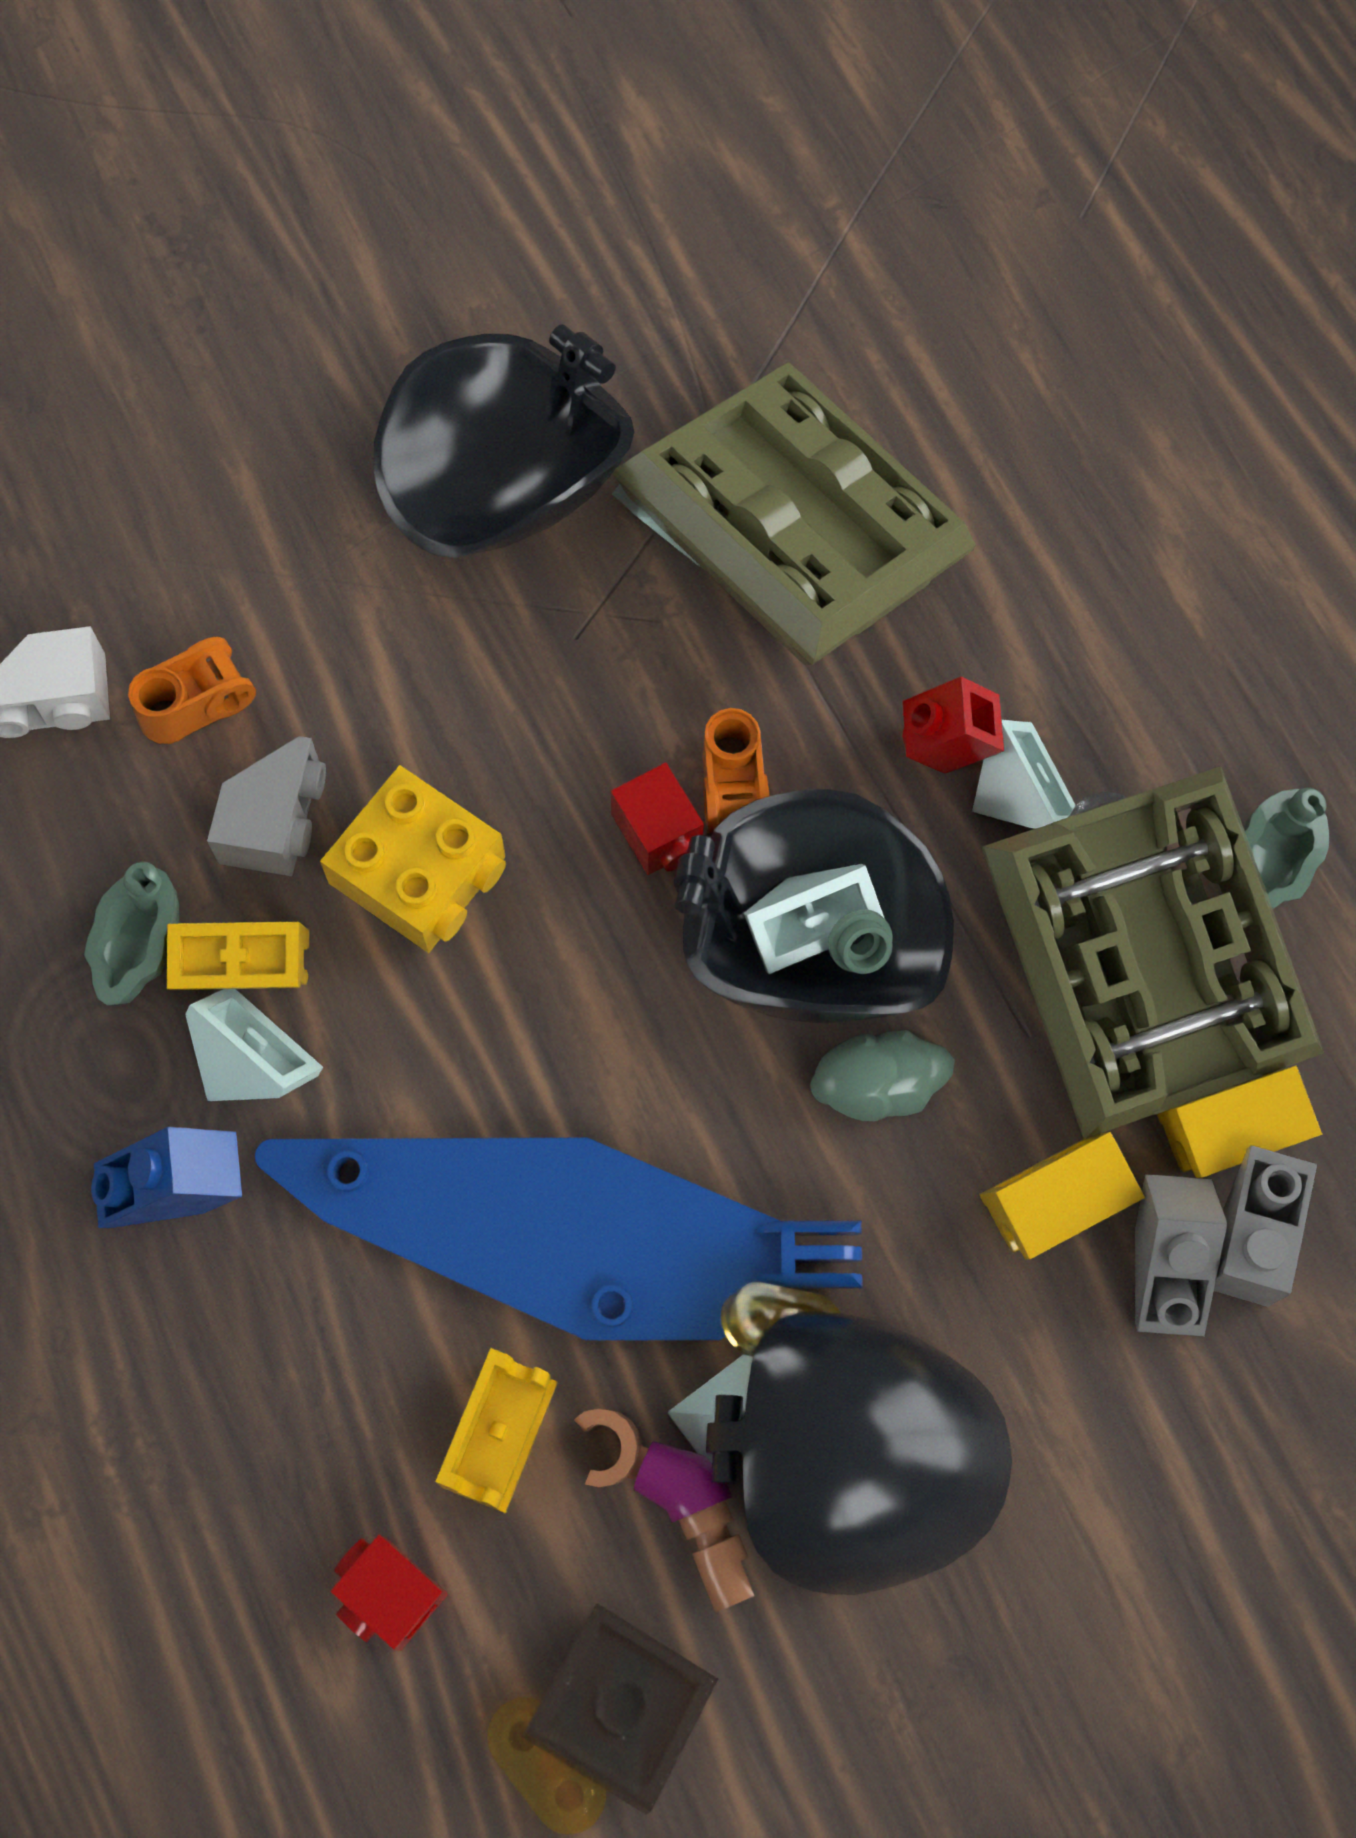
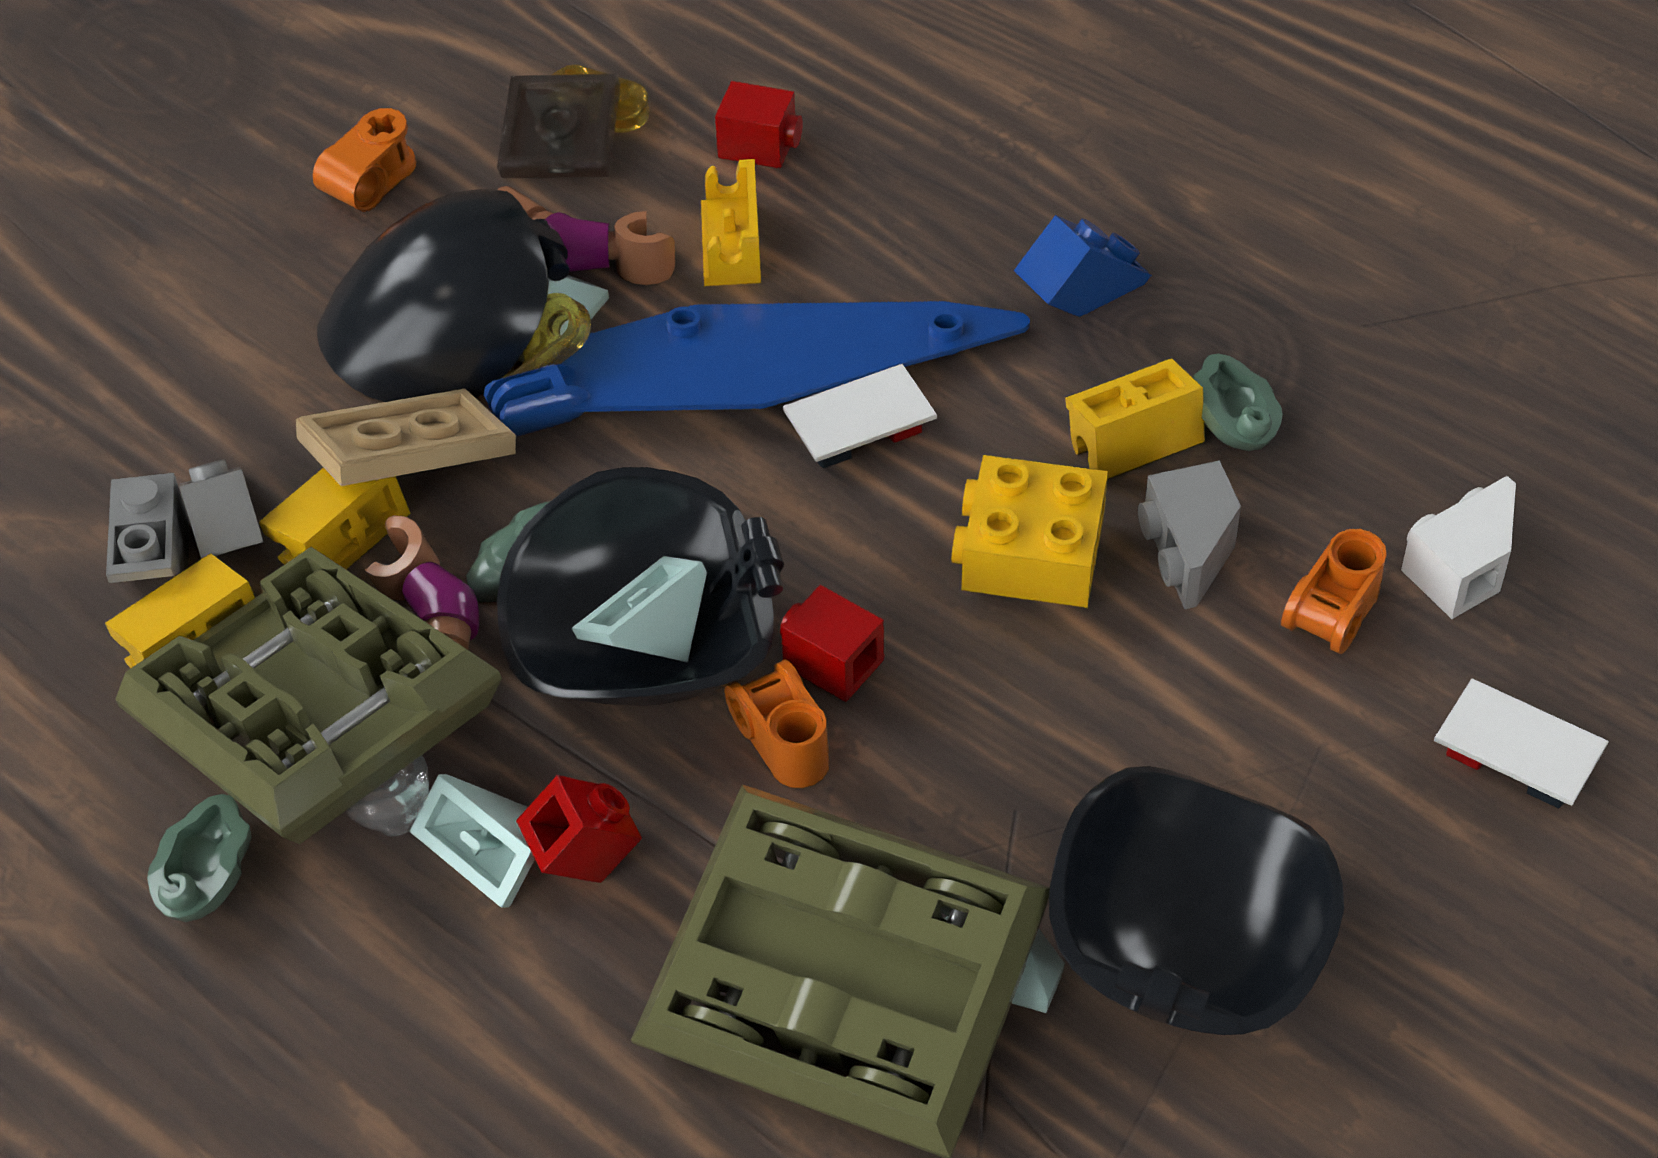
camera: 160 degrees right, 20 degrees down
light aqua slope [185,989,323,1101] -> none
sand green plate [828,909,893,974] -> none
none -> tan tile [296,389,516,486]
none -> orange piece [312,108,417,212]
none -> piece [365,515,479,650]
none -> white piece [783,364,937,468]
none -> white piece [1434,679,1609,809]

